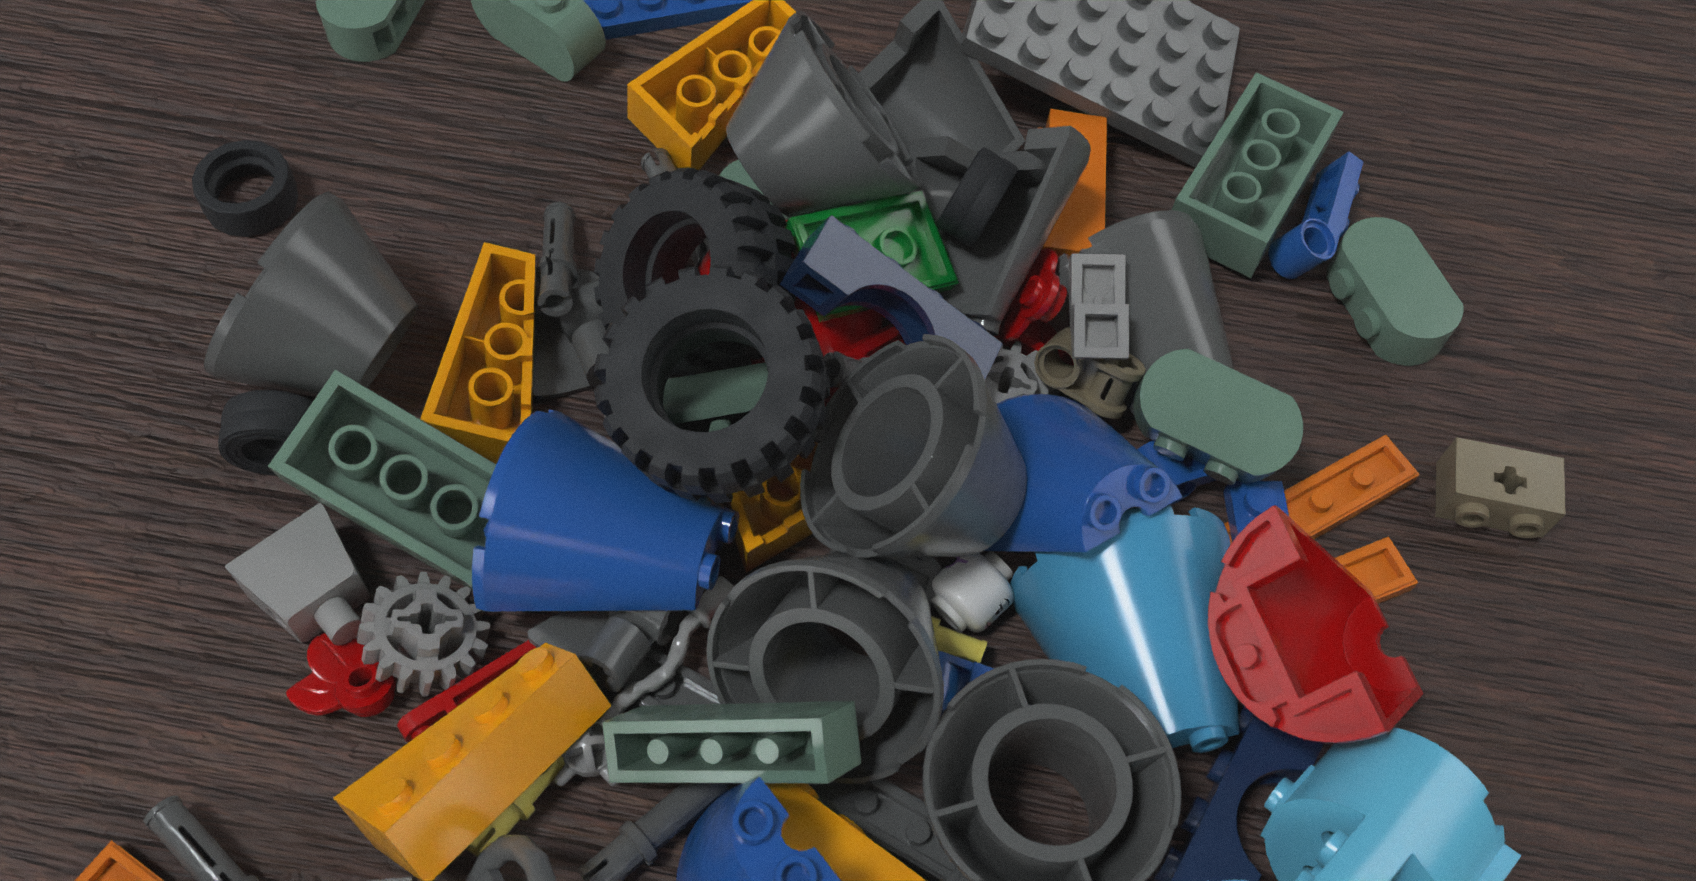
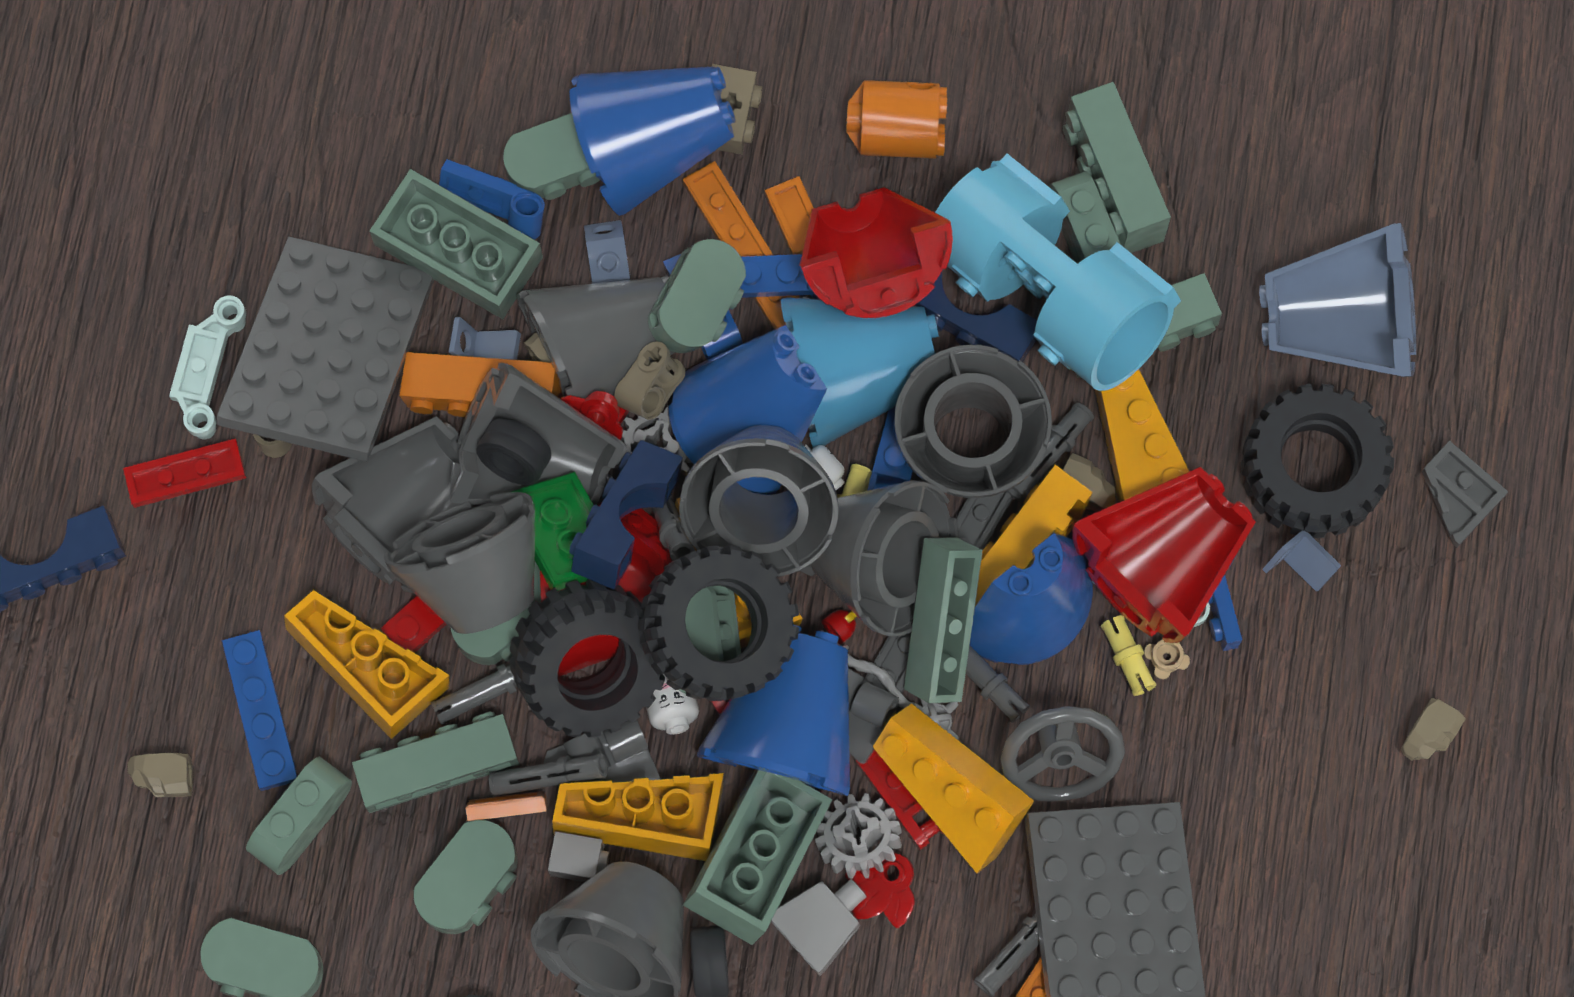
camera: 85 degrees left, 15 degrees up
light grey slope [1069,254,1129,360] -> none
none -> sand green brick [352,712,520,813]
none -> sand green brick [414,820,518,934]
none -> sand blue bracket [449,317,521,360]
none -> orange tile [466,791,547,821]
none -> light grey brick [548,831,610,882]
none -> blue cone [570,66,736,216]
none -> sand blue bracket [584,220,630,284]
none -> orange cylinder [846,80,947,159]

